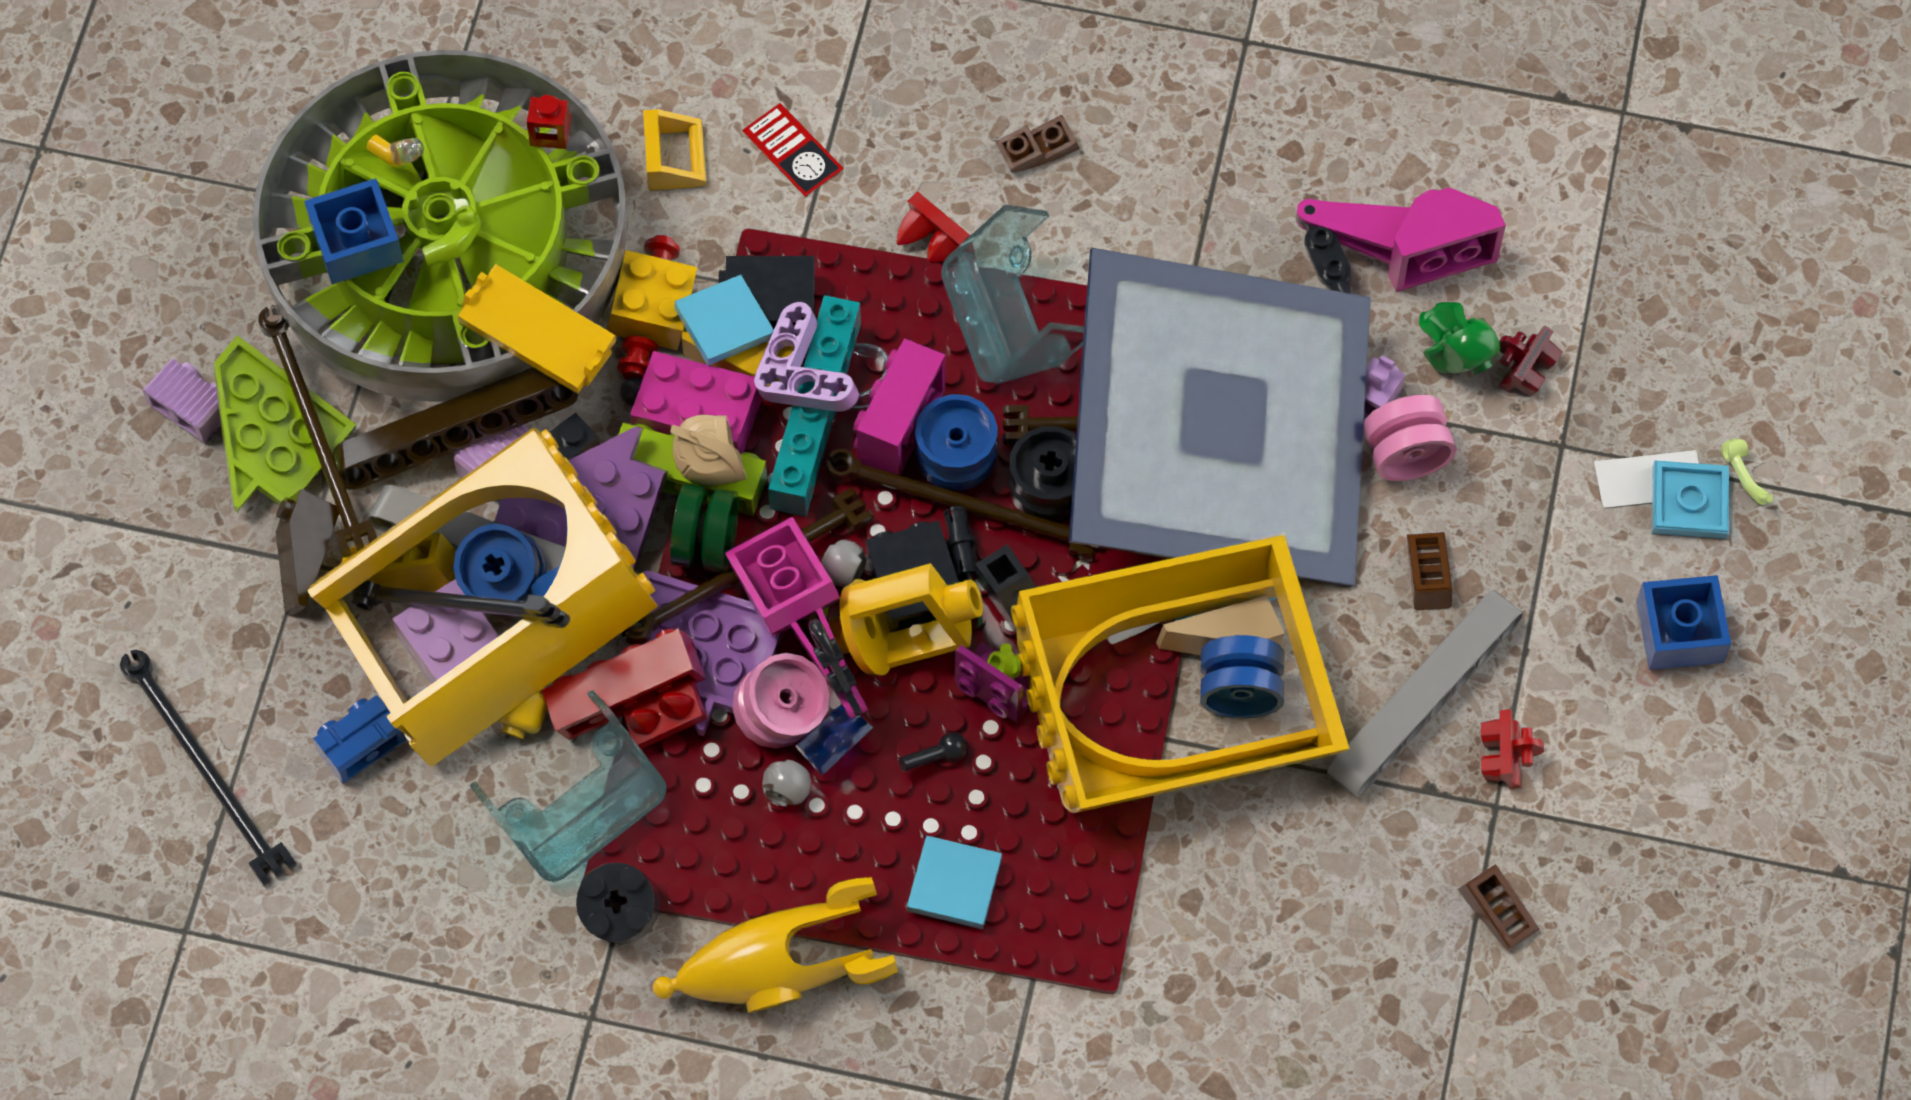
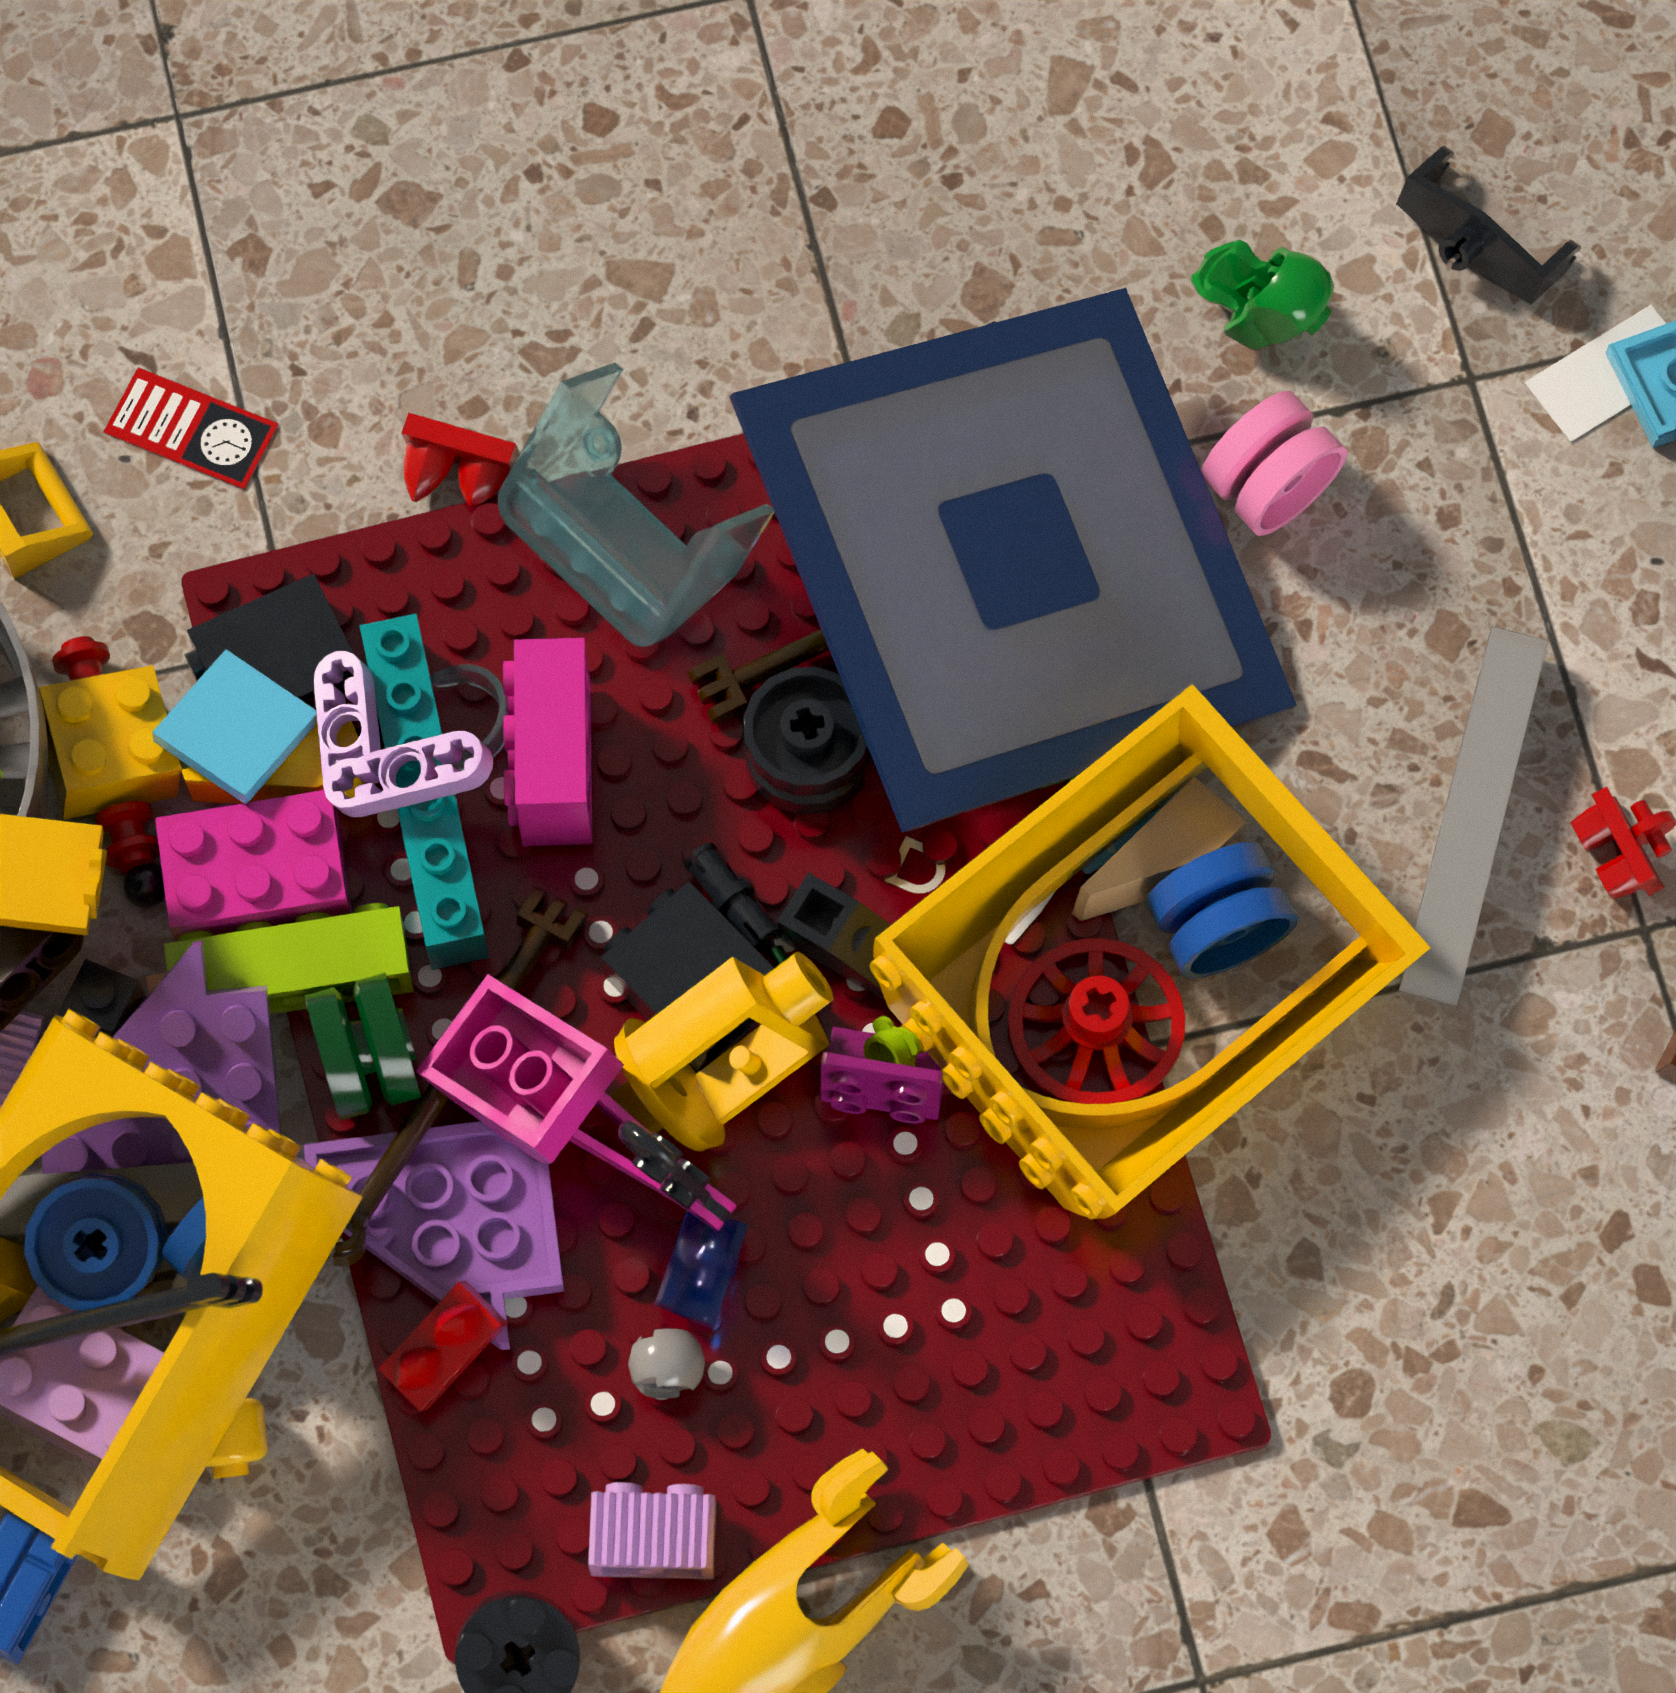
camera: 25 degrees left, 5 degrees up
clear light blue windscreen [469,689,666,882] -> none
brick [542,628,706,740] -> none
tan helmet [670,415,747,486] -> none
bright pink wheel [732,653,830,749] -> none
light grey piece [821,540,867,588] -> none
dark brown hinge [826,449,1097,561] -> none
black bar [899,732,968,772] -> none
medium azure tile [907,835,1002,929] -> none
blue wheel [915,394,998,491] -> none
reddish brown slope [995,115,1080,173] -> none
dark pink slope [1296,187,1506,294] -> none
lavender brick [1364,355,1405,418] -> none
reddish brown slope [1407,532,1453,610] -> none
dark red hips [1498,325,1563,396] -> none
none -> lavender brick [588,1483,717,1579]
none -> red wheel [1008,938,1186,1104]
none -> black piece [1396,146,1581,305]

